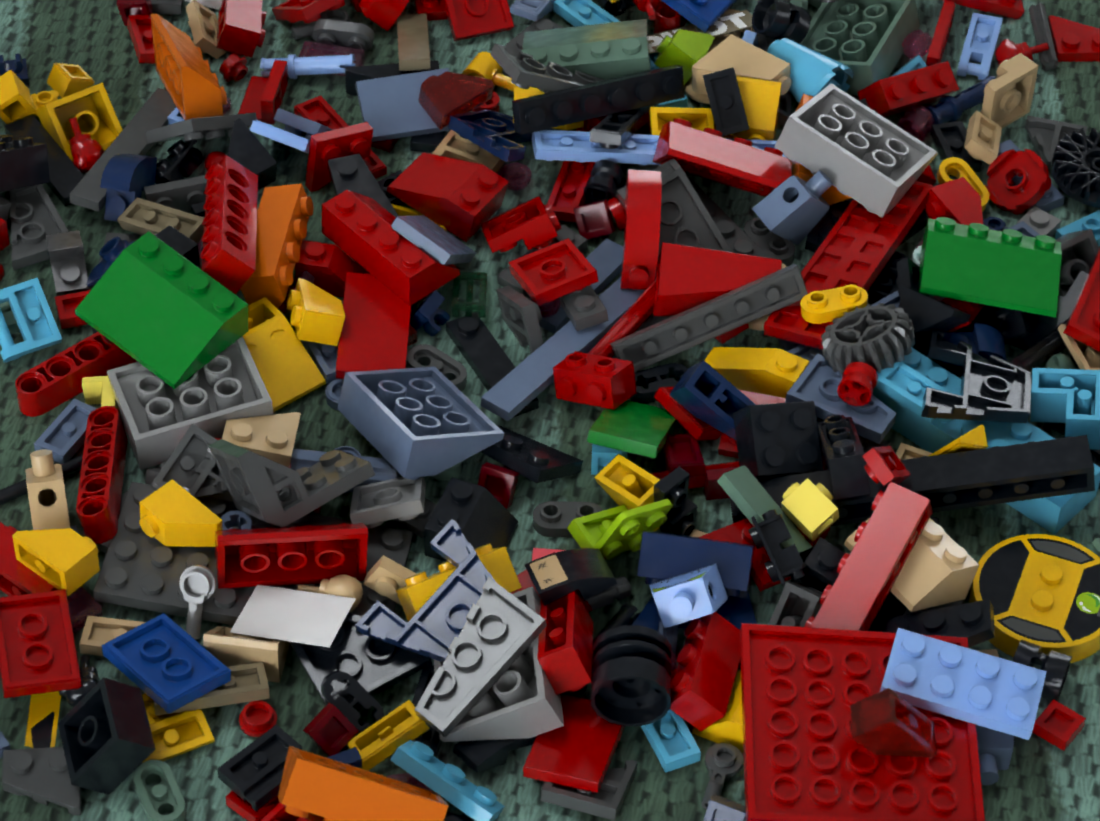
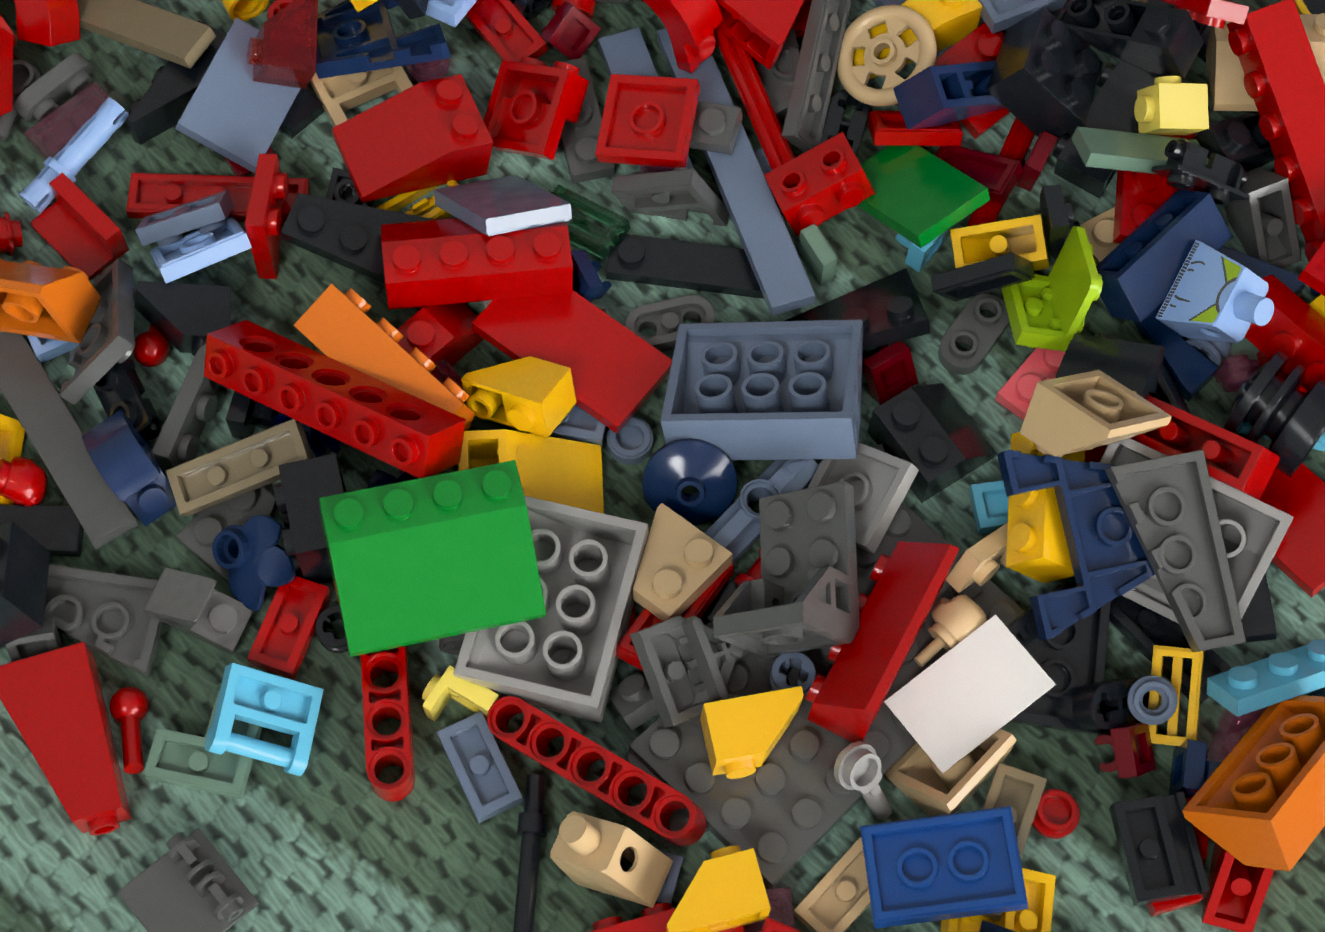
camera: 55 degrees left, 20 degrees up
none -> dark blue dish [642,439,737,525]
none -> sand green tile [798,224,838,286]
none -> tan plate [837,5,937,107]
none -> black tile [931,252,1035,302]
none -> tan slope [1020,370,1172,457]
none -> sand blue plate [1127,675,1178,725]

